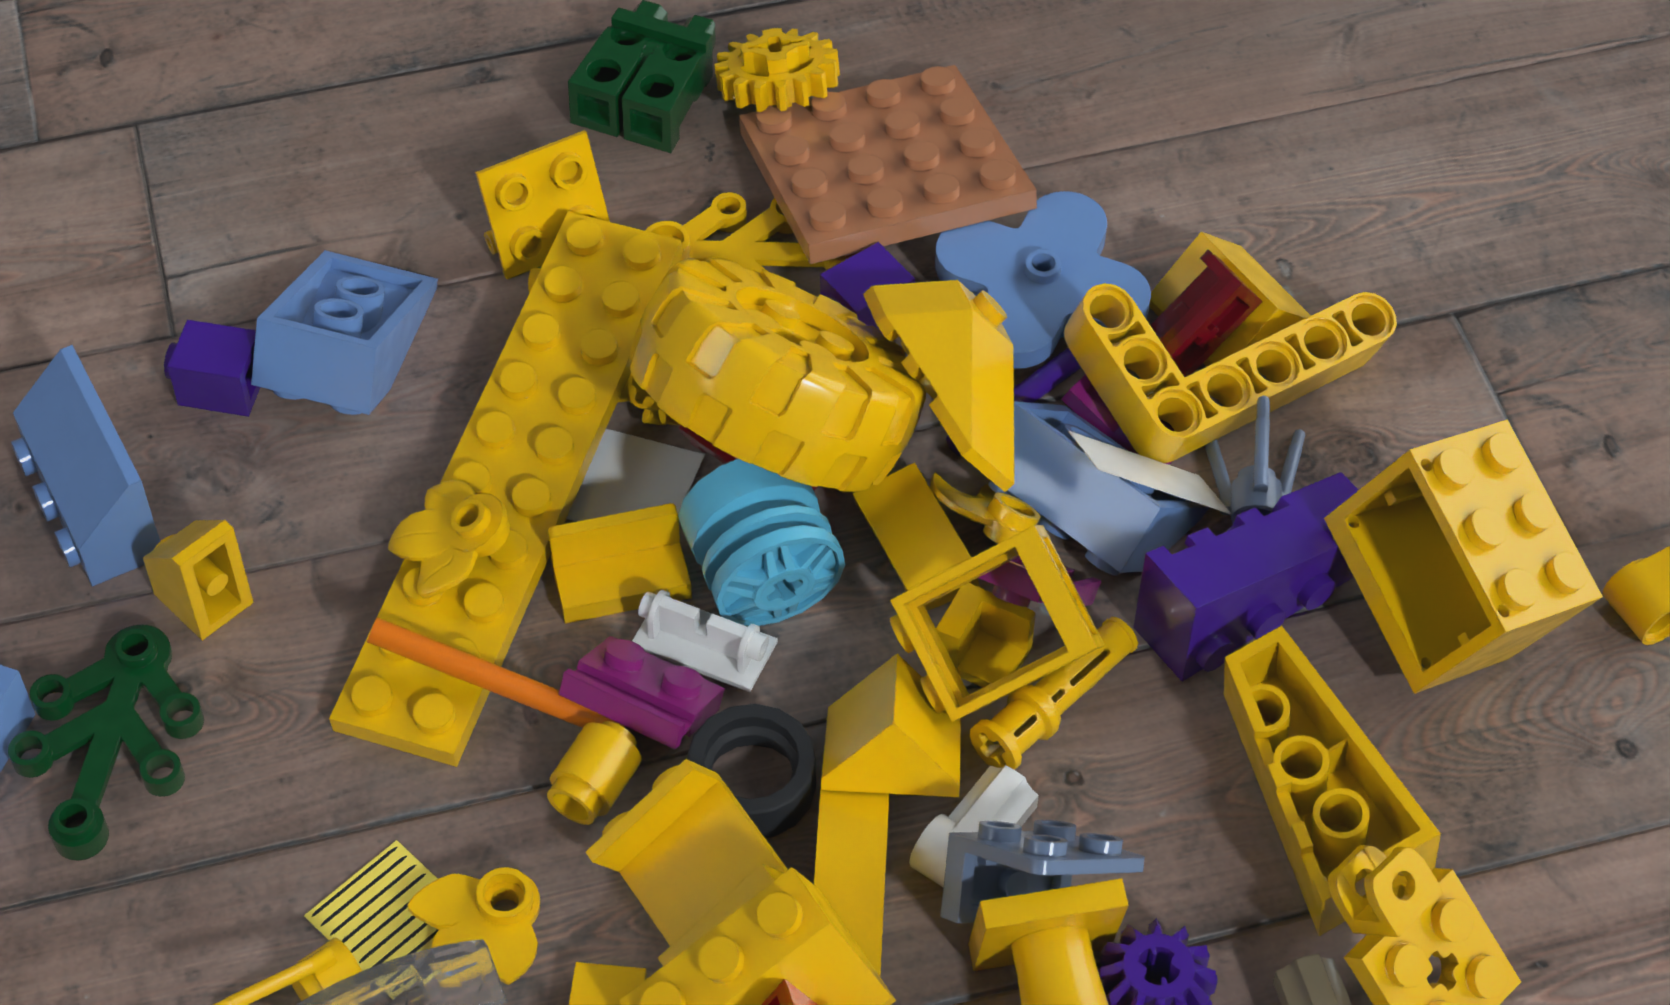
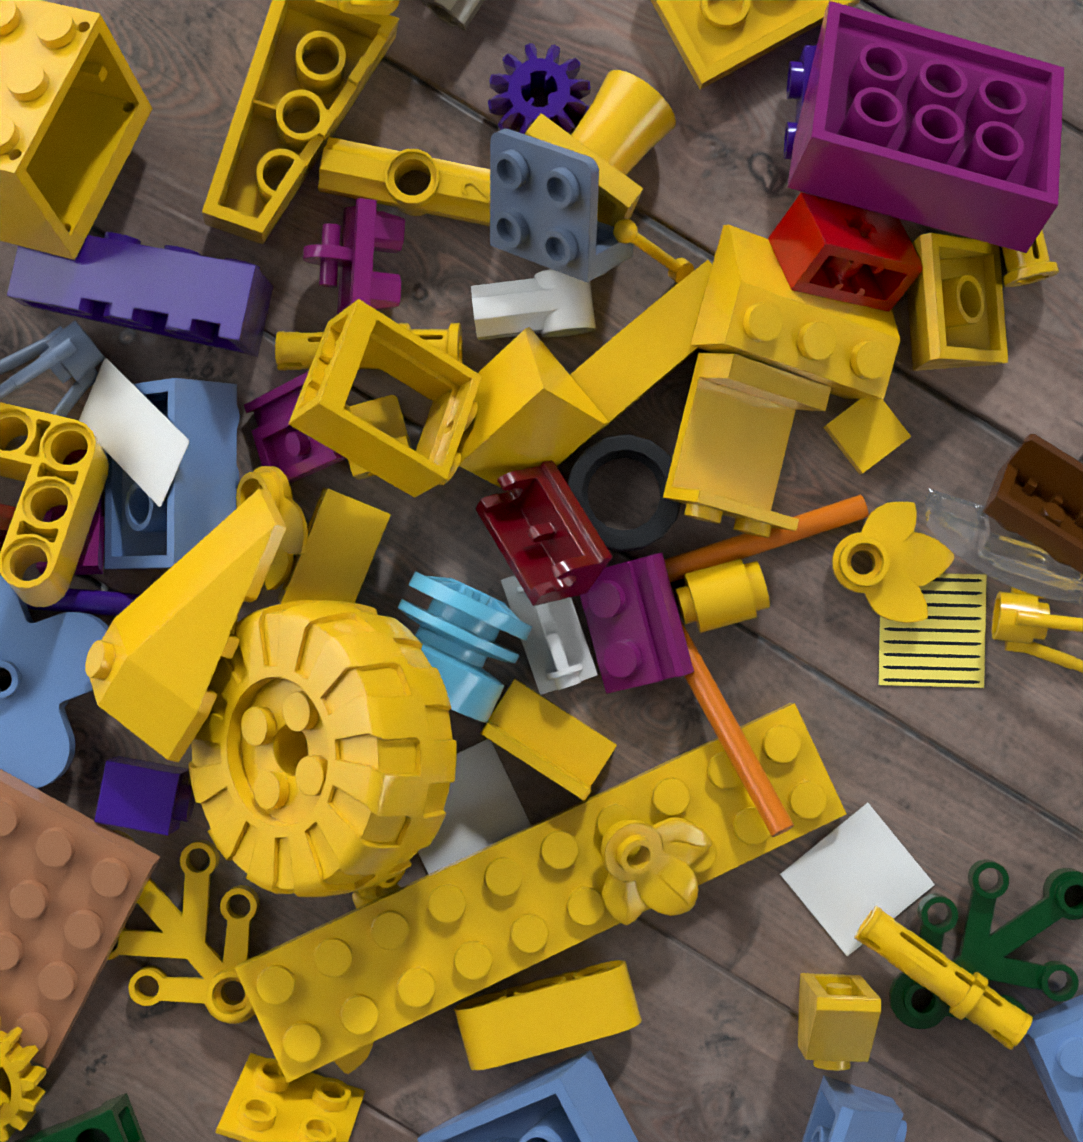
camera: 130 degrees left, 35 degrees up
none -> magenta hips [303,198,405,315]
none -> yellow piece [318,137,490,226]
none -> yellow beam [454,960,642,1070]
none -> dark red hinge [475,460,613,606]
none -> yellow hinge [613,218,694,284]
none -> orange bar [664,494,869,583]
none -> white sticker [780,802,935,956]
none -> yellow pin [854,906,1033,1050]

